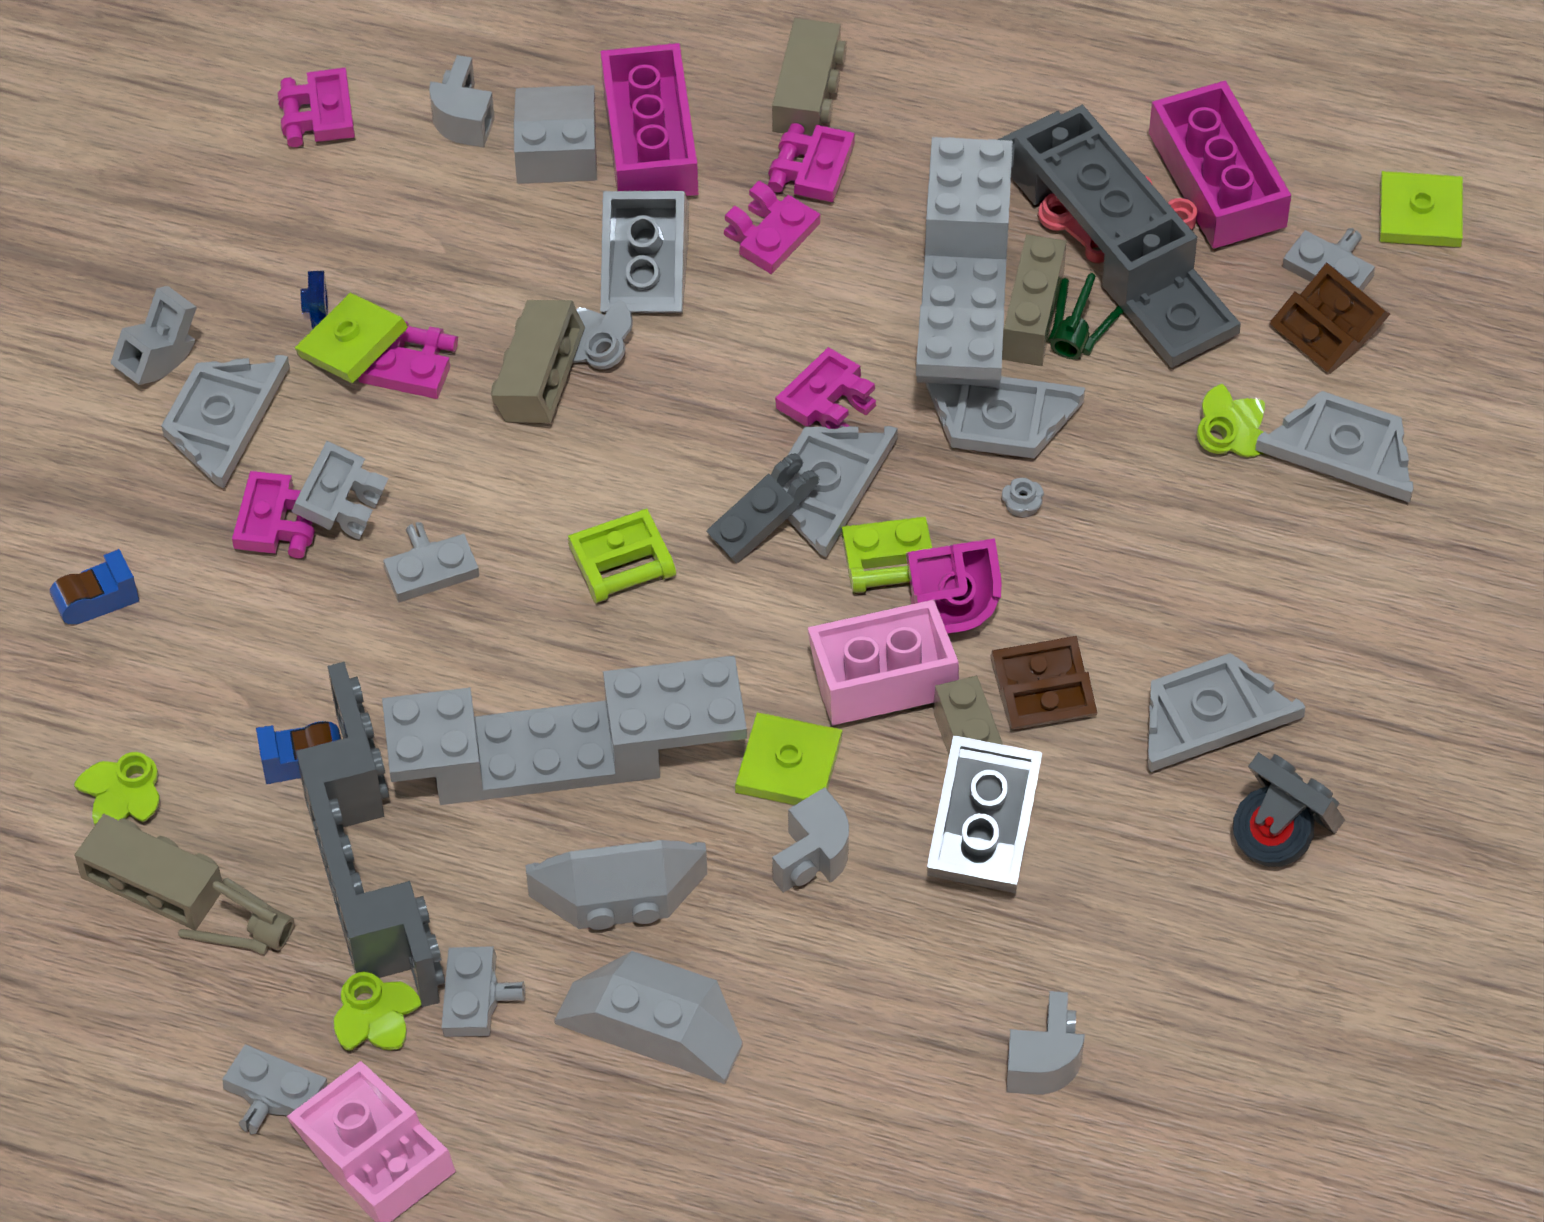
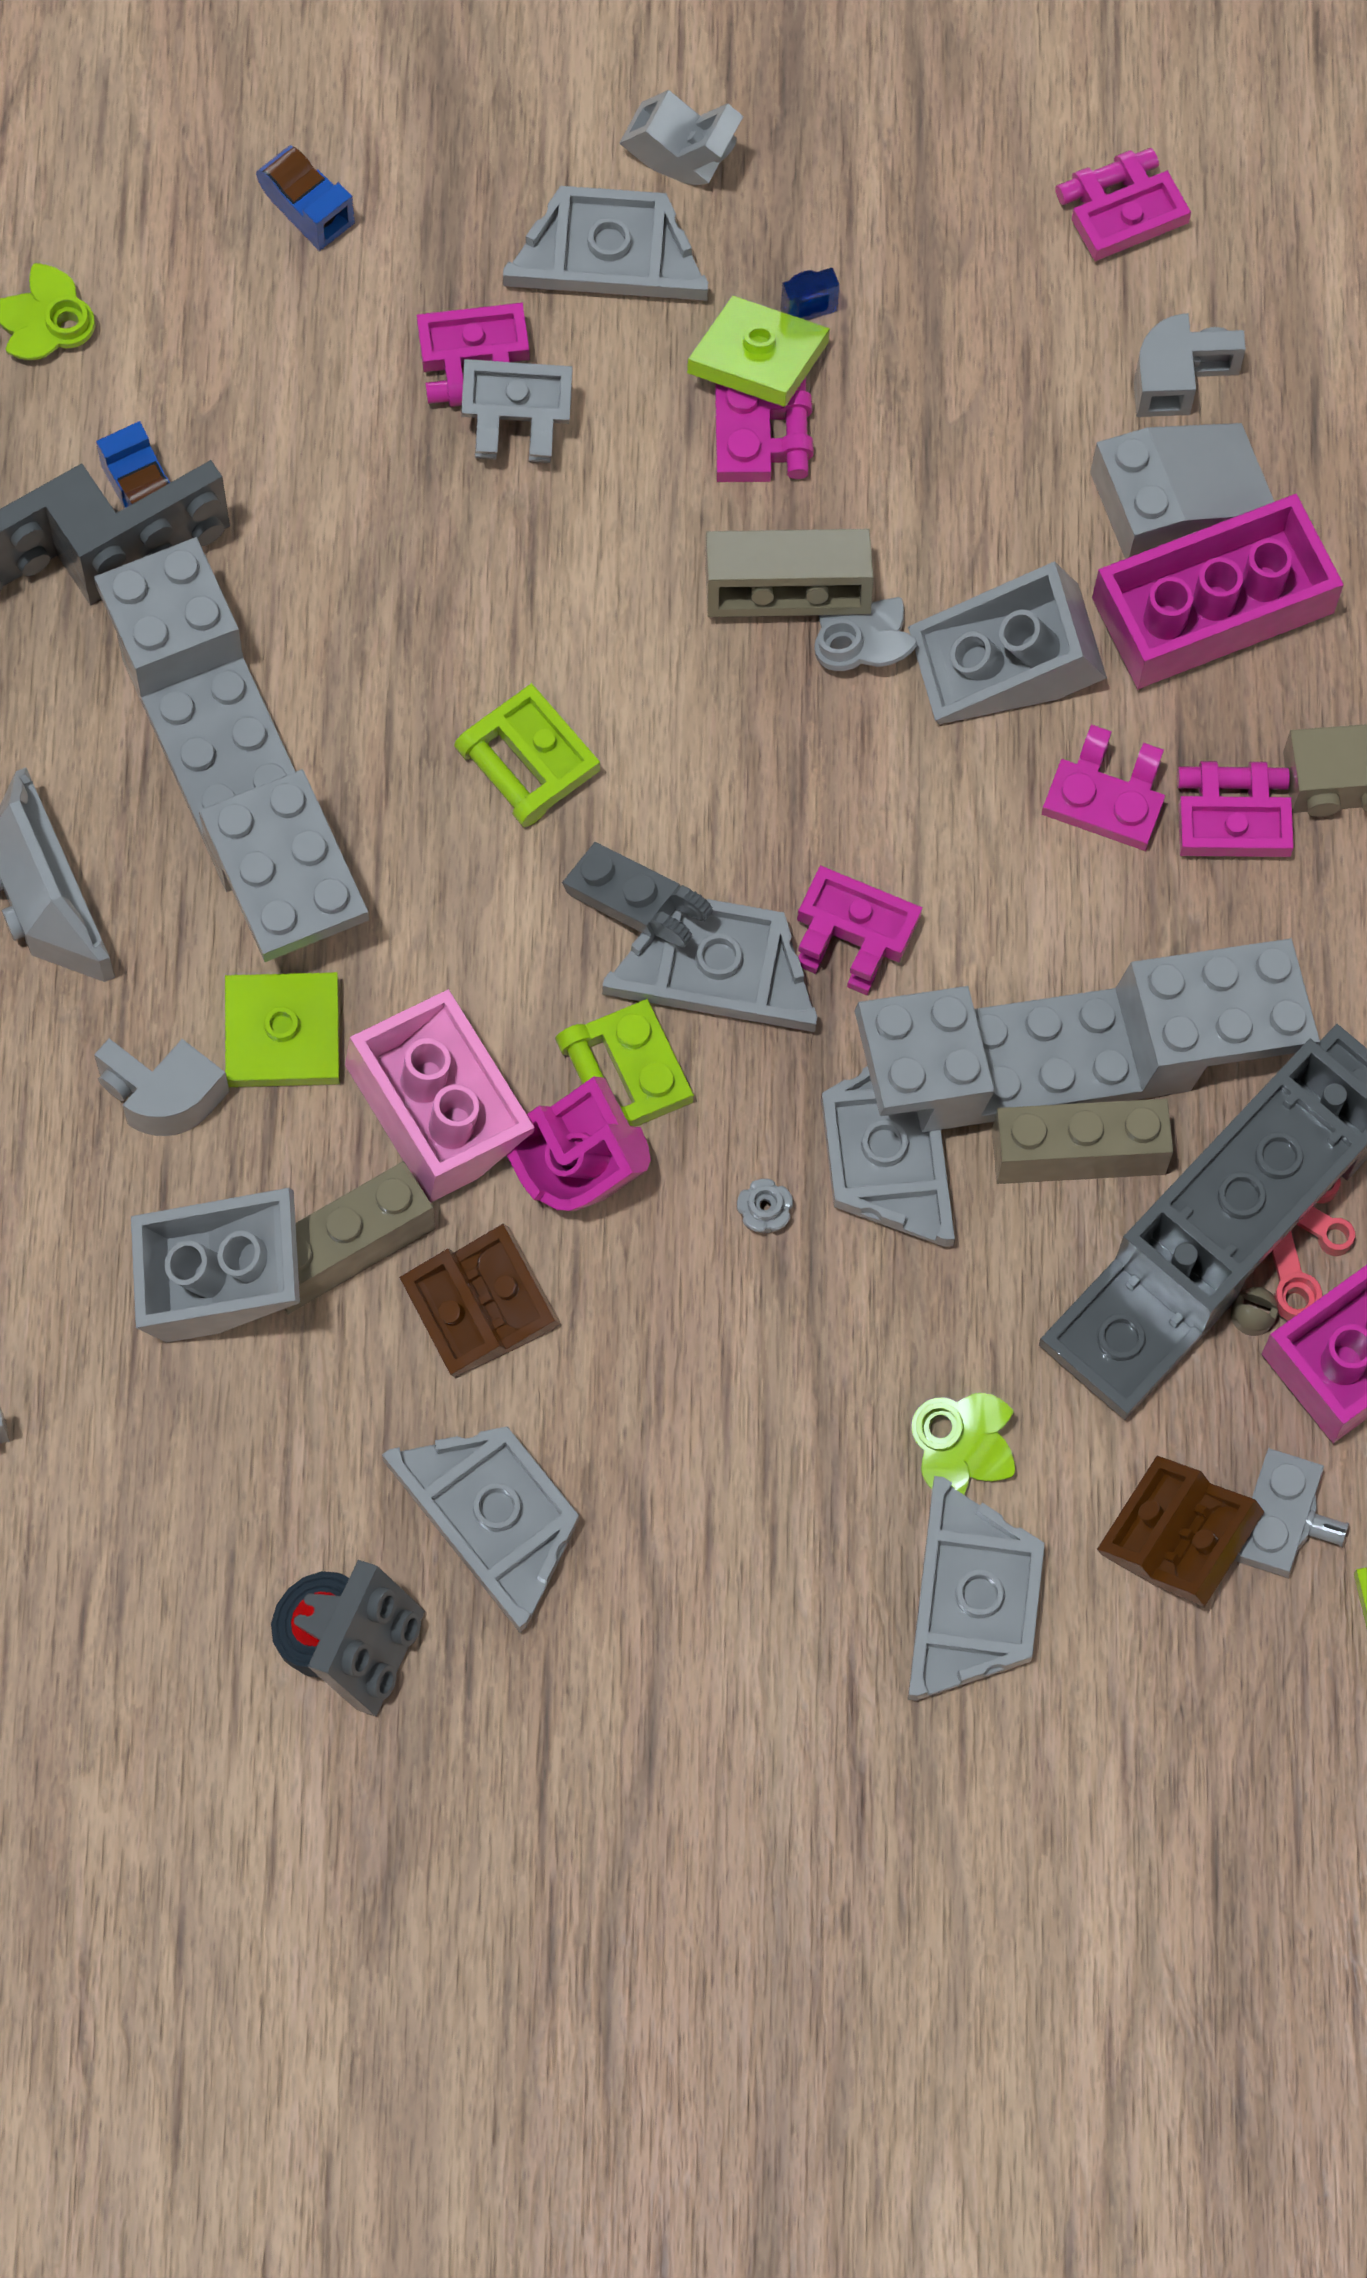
camera: 70 degrees right, 15 degrees up
light grey plate [383,522,479,603] -> none
dark green plant [1048,273,1124,359] -> none

